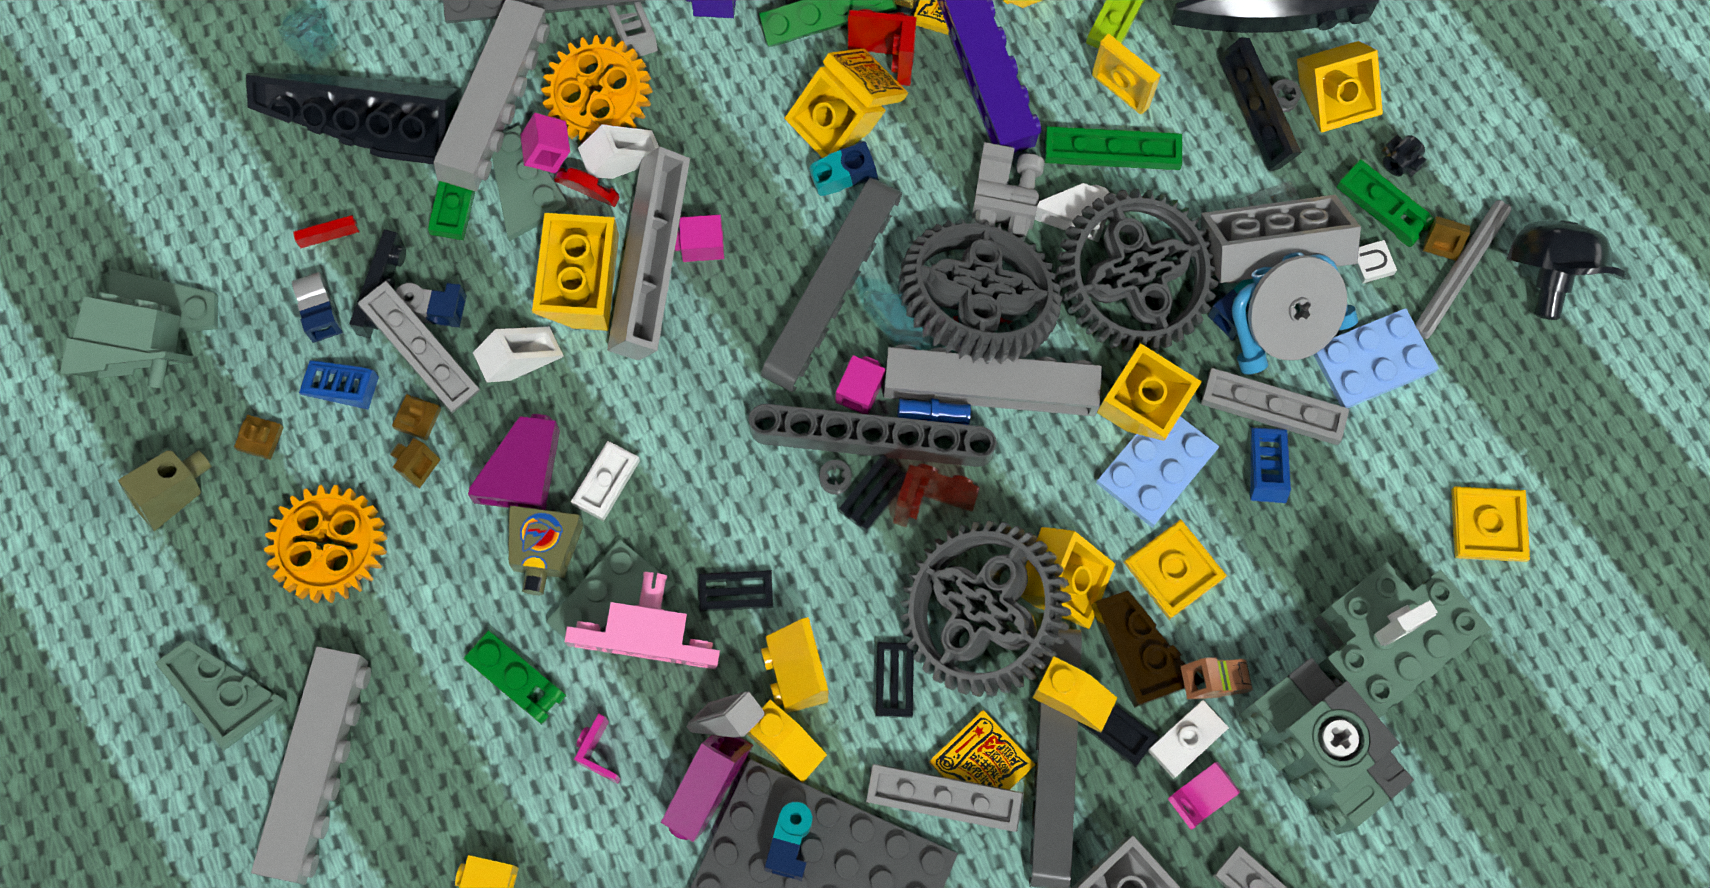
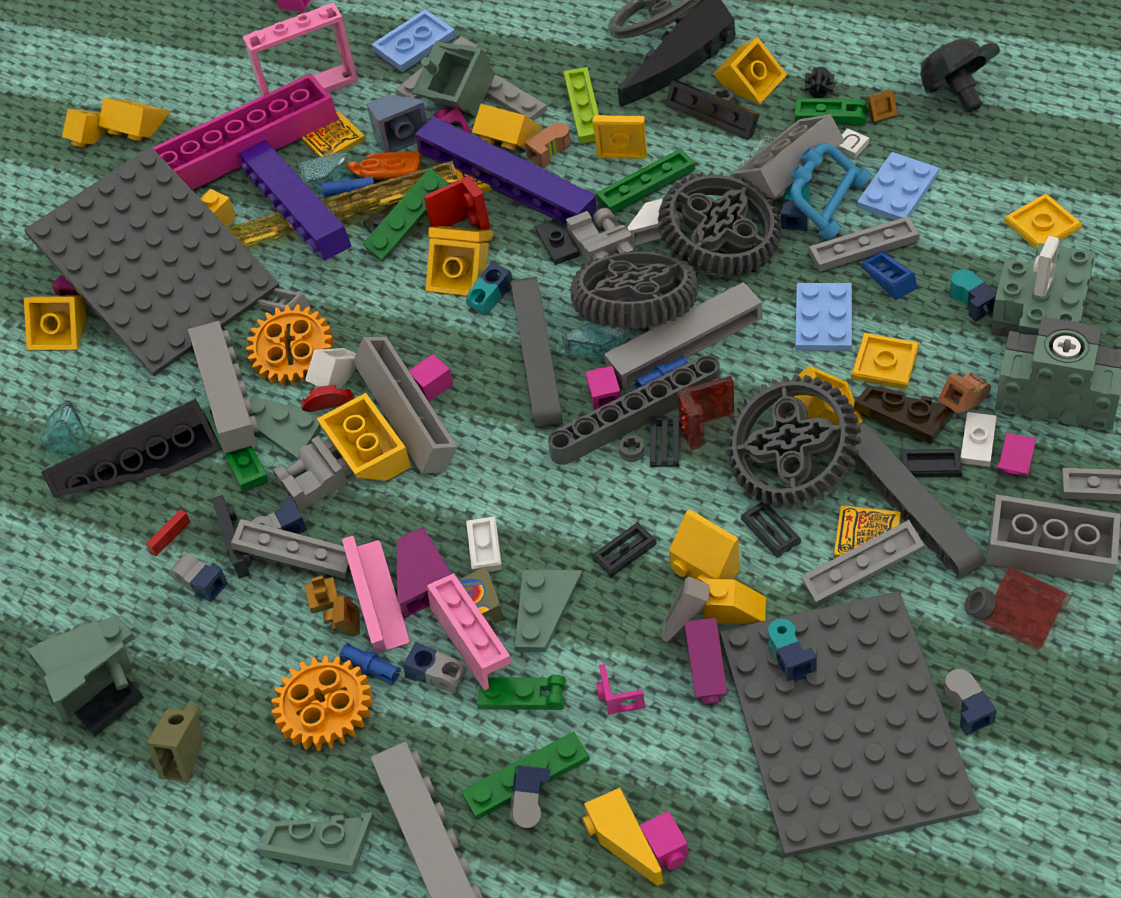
camera: 25 degrees left, 20 degrees down
pearl gold tile [234,415,284,460] -> none
blue slope [299,360,379,410] -> none
white slope [473,327,564,382] -> none
dark pink brick [520,113,570,174] -> none
bright pink brick [564,572,720,669] -> none
yellow slope [1032,656,1117,733] -> none
yellow slope [1097,343,1202,441] -> none
light grey piece [1248,256,1347,360] -> none
light grey axle [1415,200,1511,339] -> none
none -> black plate [74,676,144,737]
none -> light grey hips [272,436,353,512]
none -> blue pin [339,643,401,685]
none -> bright pink panel [342,536,410,654]
none -> leg [403,642,466,693]
none -> bright pink panel [427,574,511,691]
none -> green plate [461,731,590,820]
none -> leg [510,765,551,828]
none -> nougat leg [525,123,571,168]
none -> black plate [535,217,579,265]
none -> leg [950,269,997,322]

